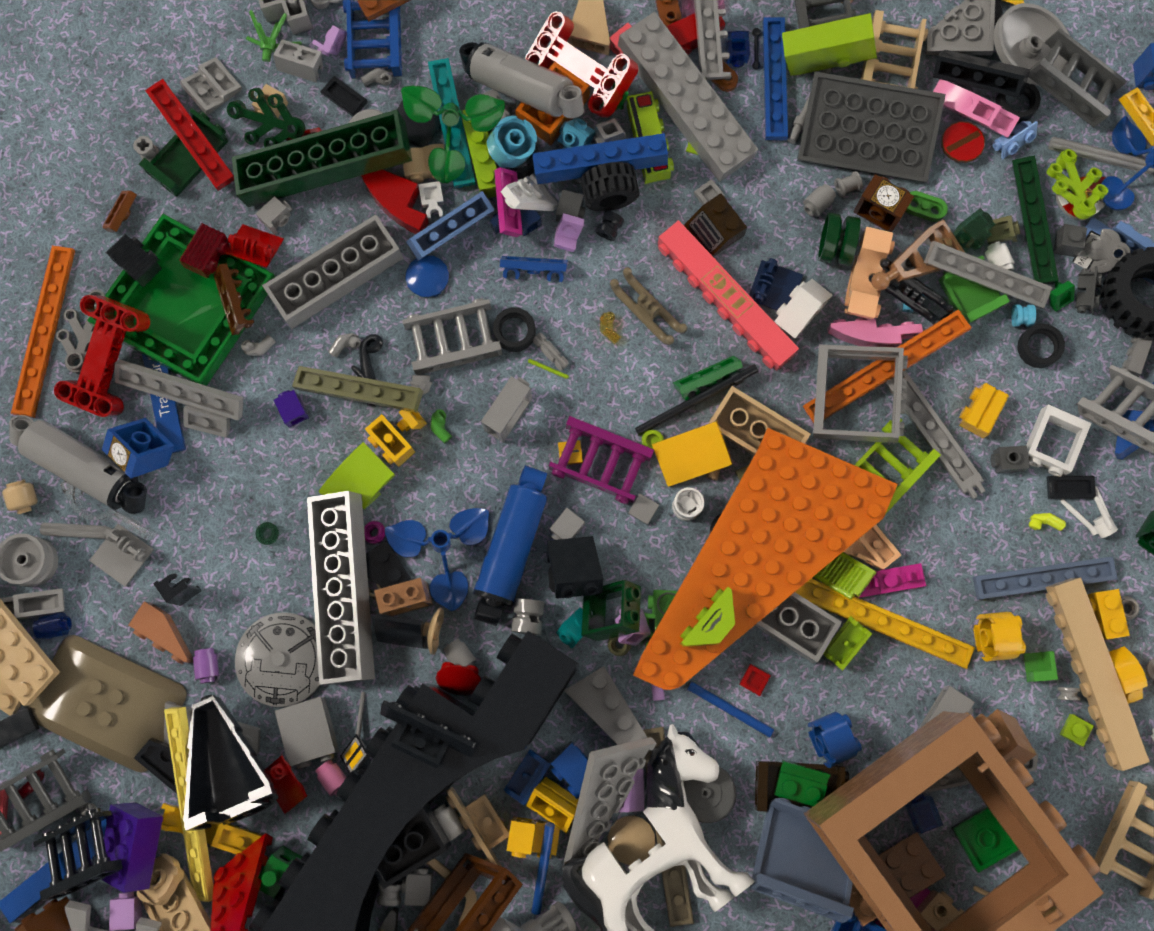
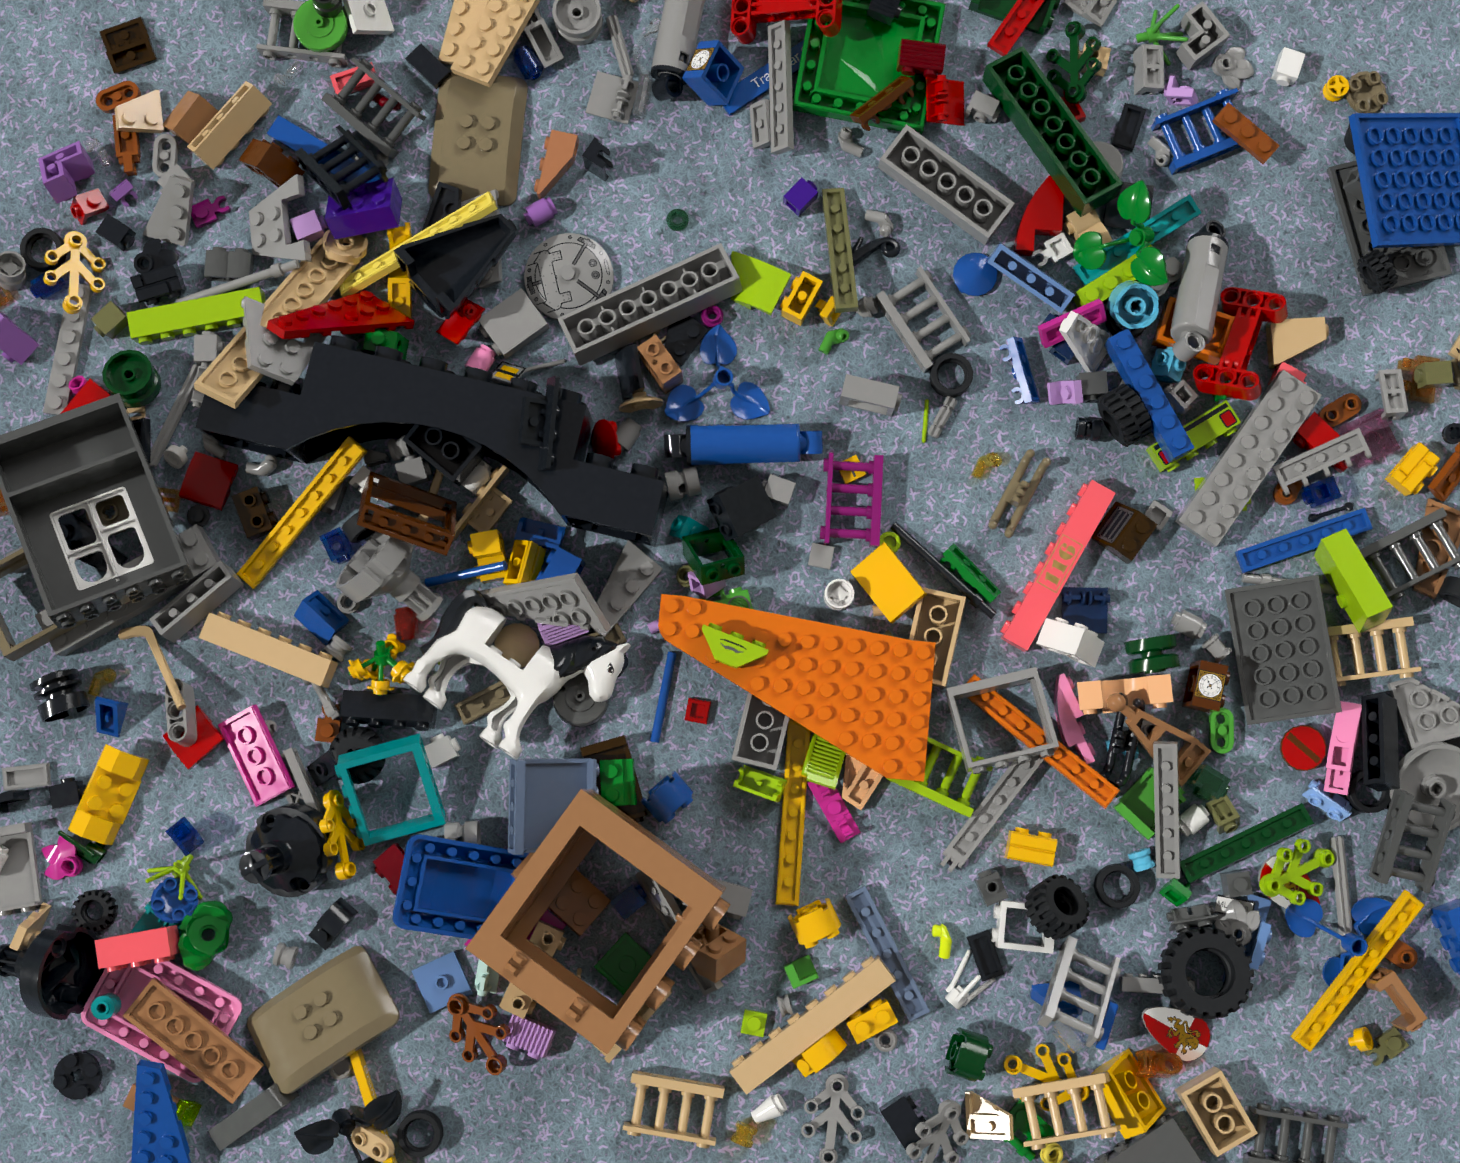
camera: 70 degrees right, 5 degrees up
none -> black tyre [1025,874,1090,940]

